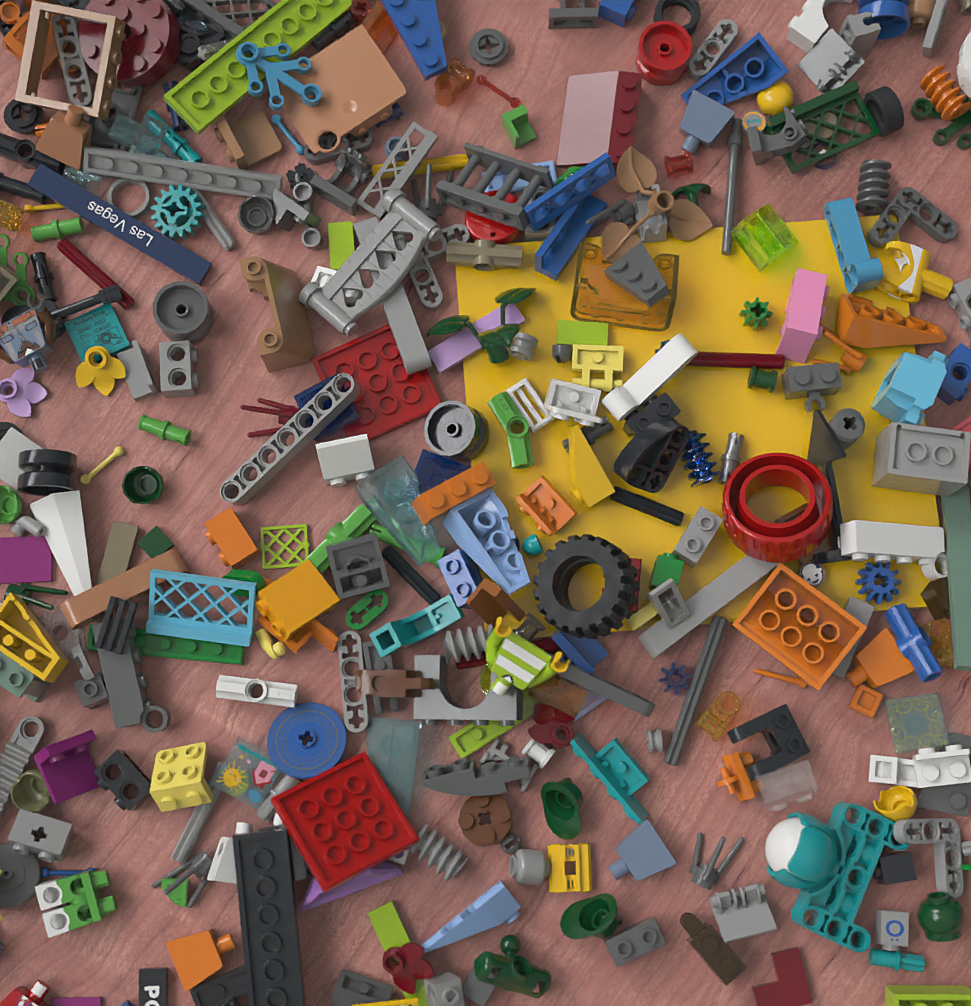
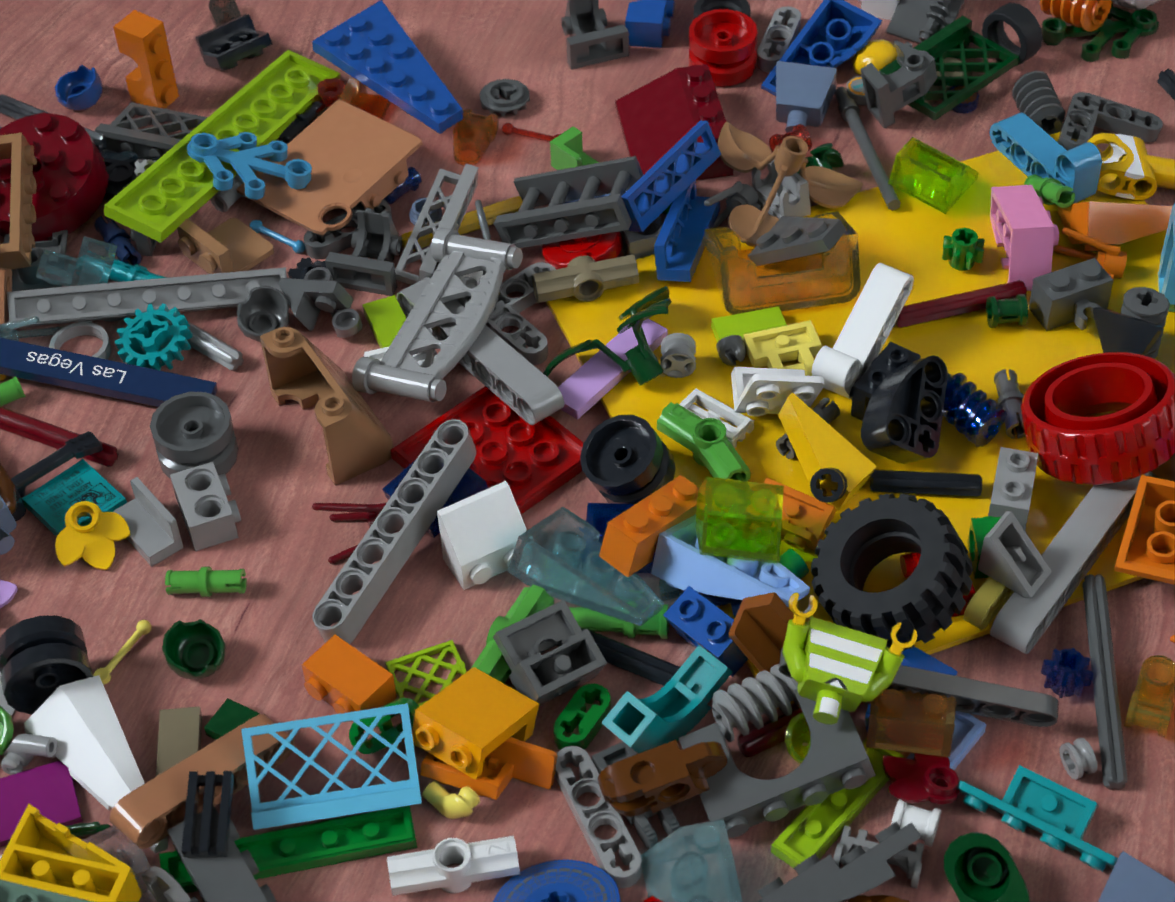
camera: 15 degrees left, 30 degrees down
none -> clear neon green slope [695,477,784,563]
none -> black bush [810,467,848,503]
none -> bright green pin [1024,175,1075,208]

